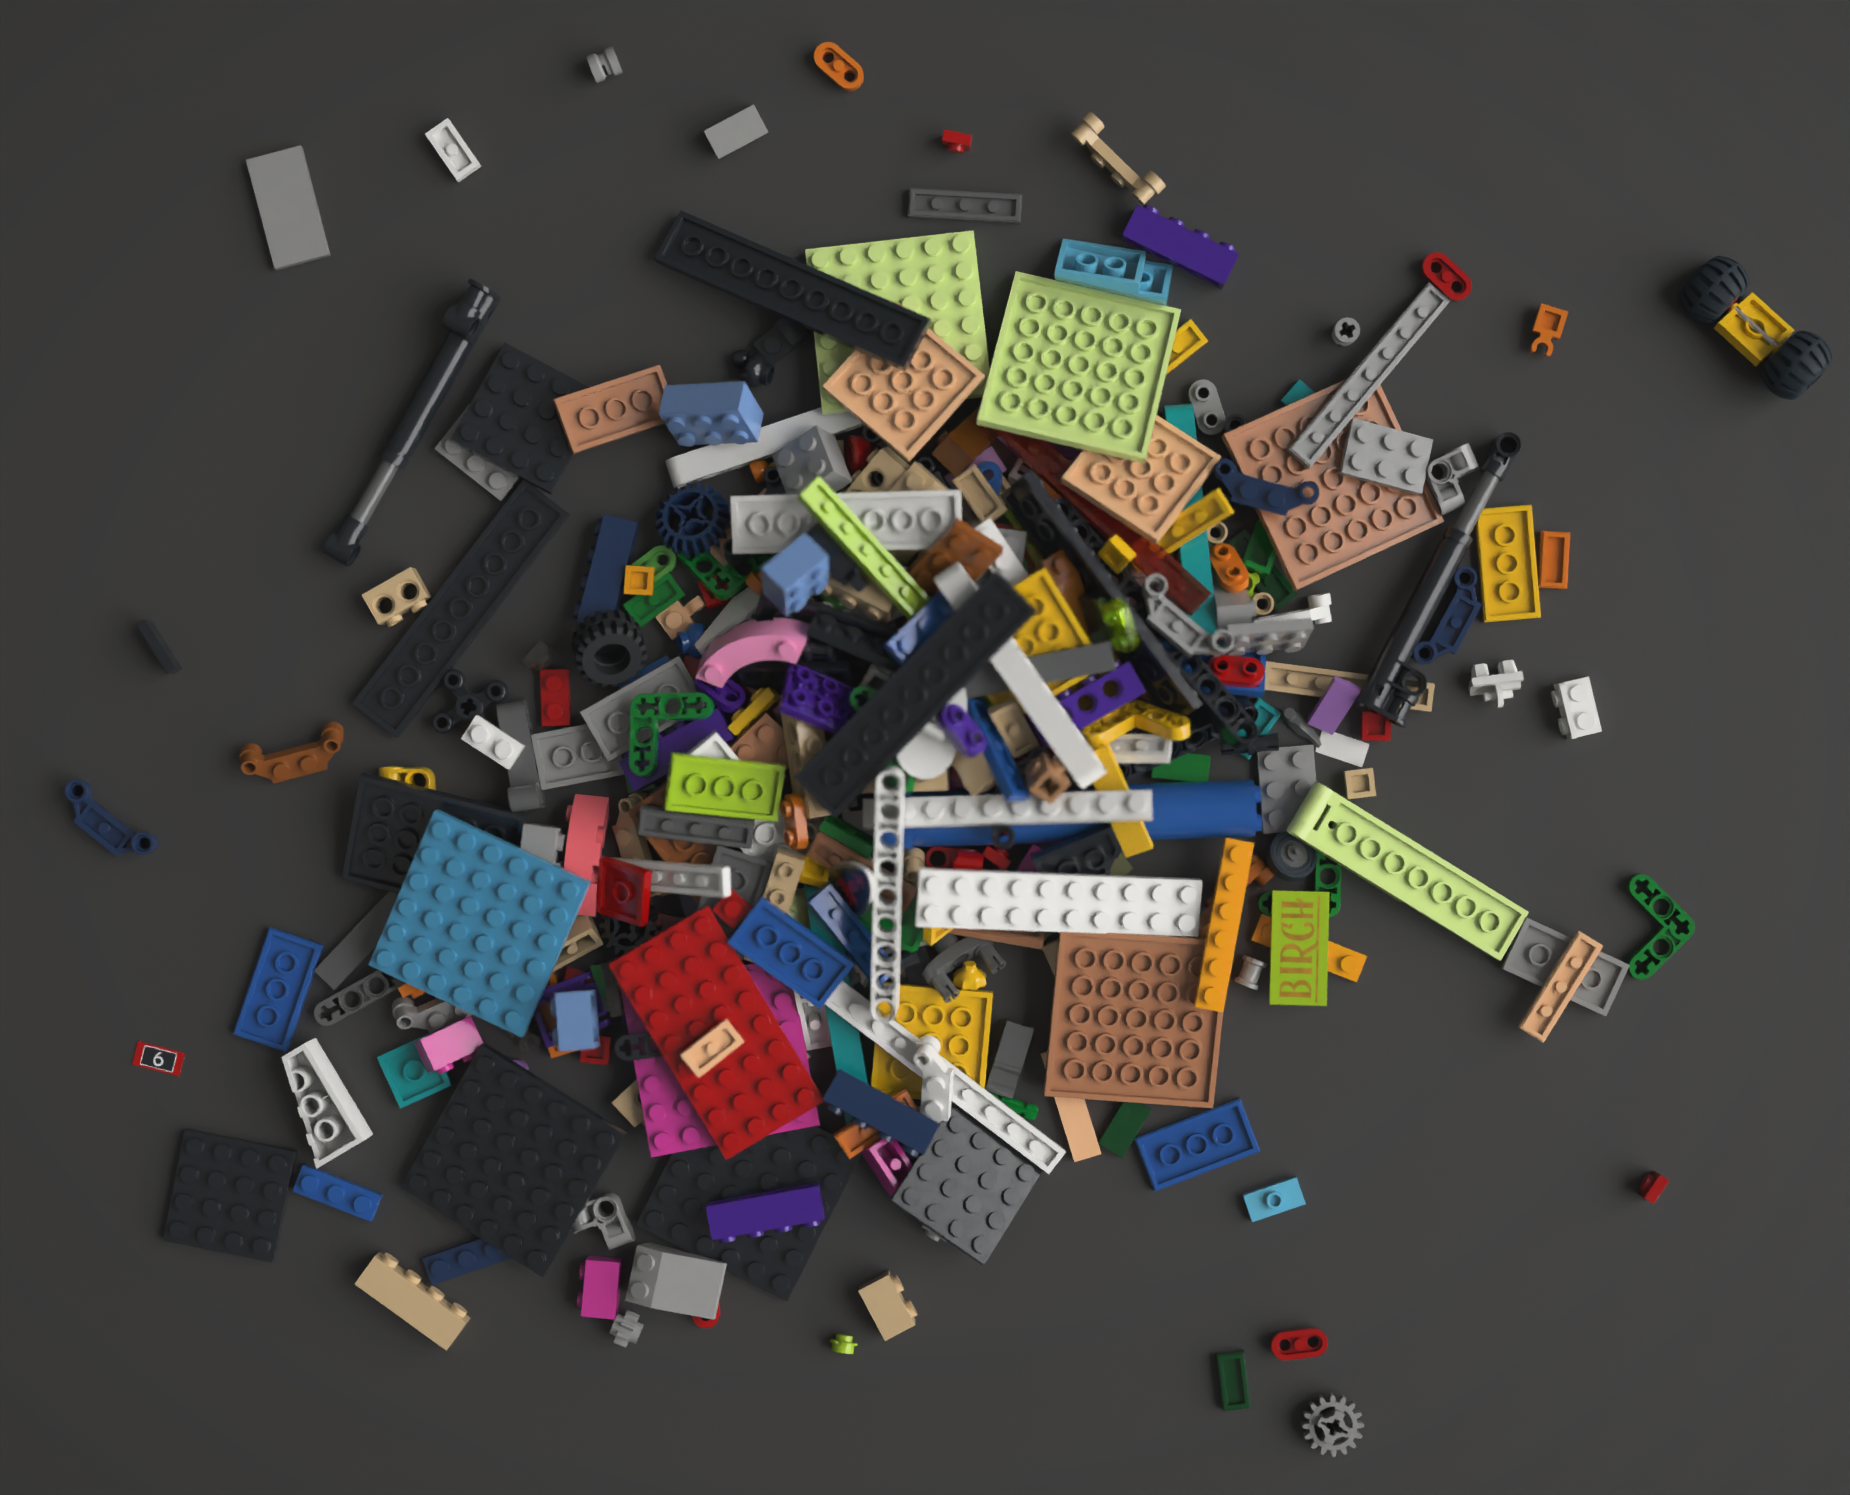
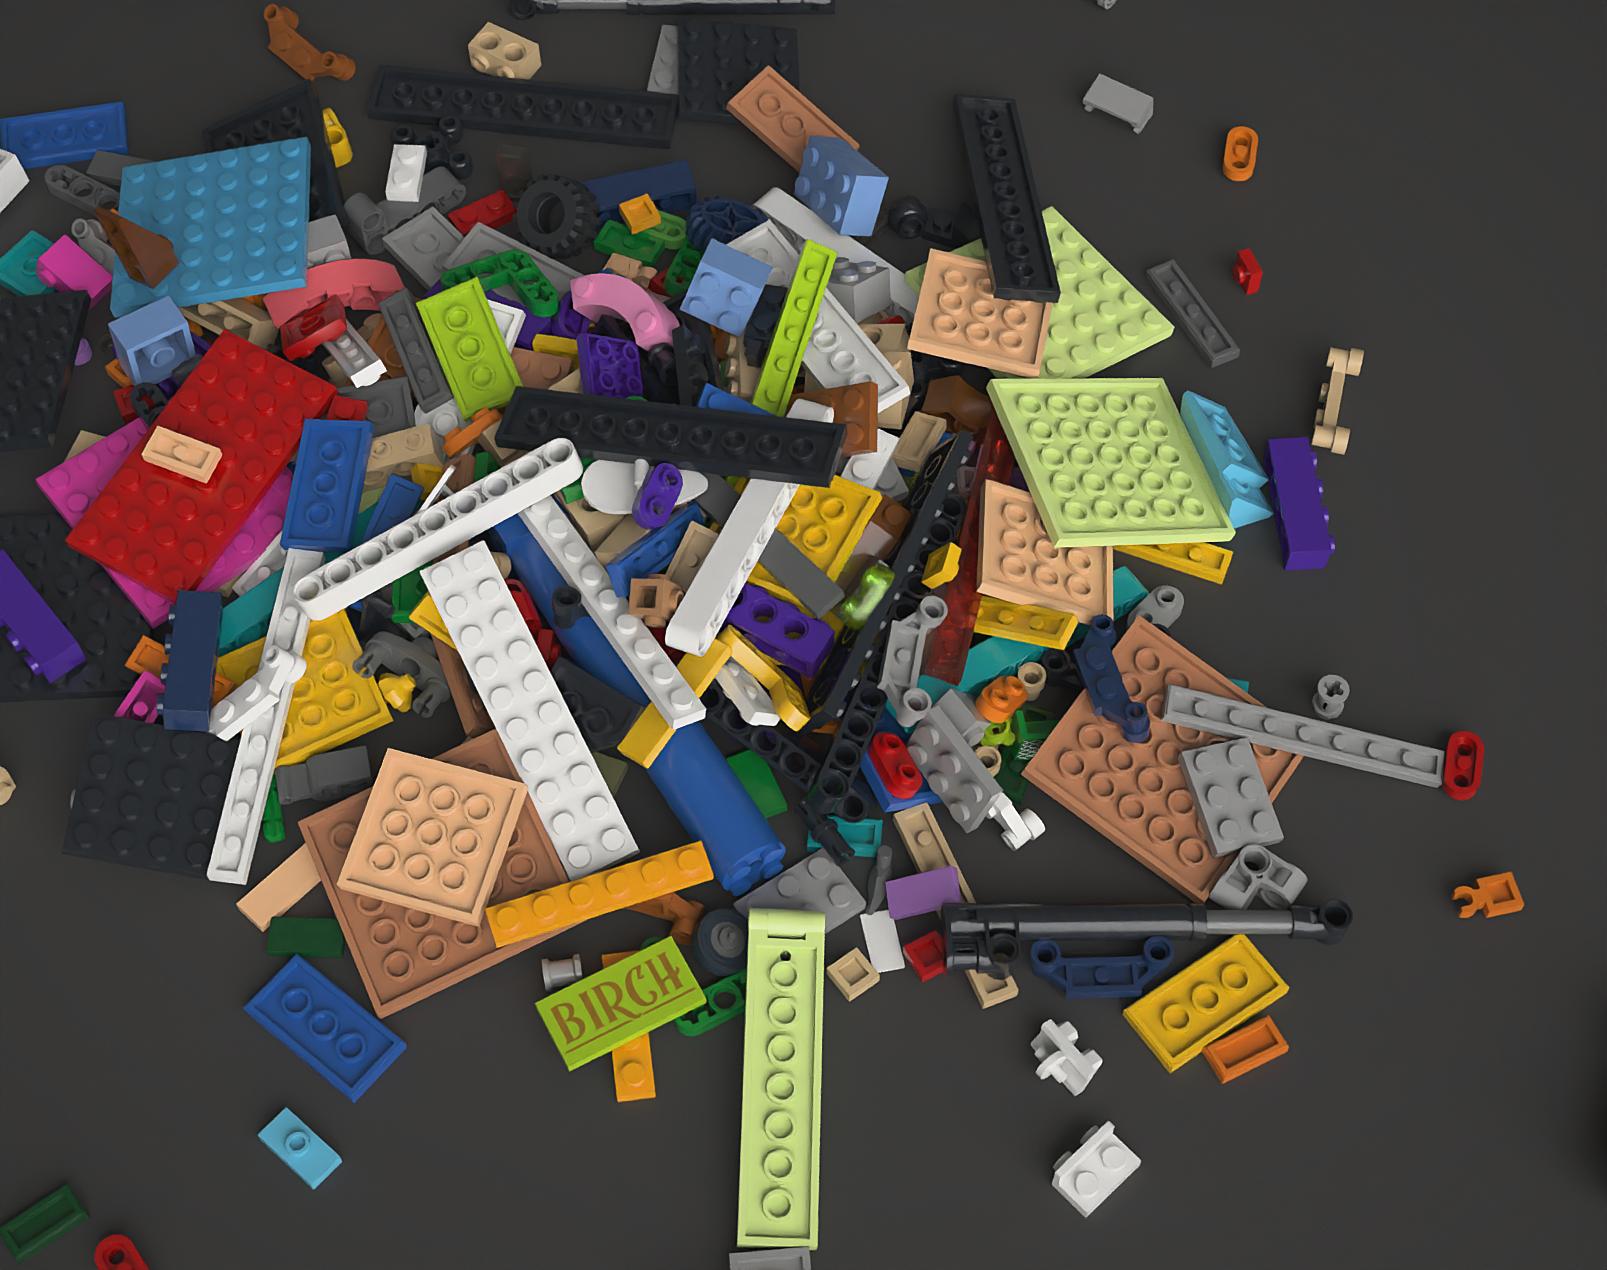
camera: 60 degrees right, 30 degrees down
none -> reddish brown slope [94,206,179,289]
none -> light nougat plate [336,748,528,927]

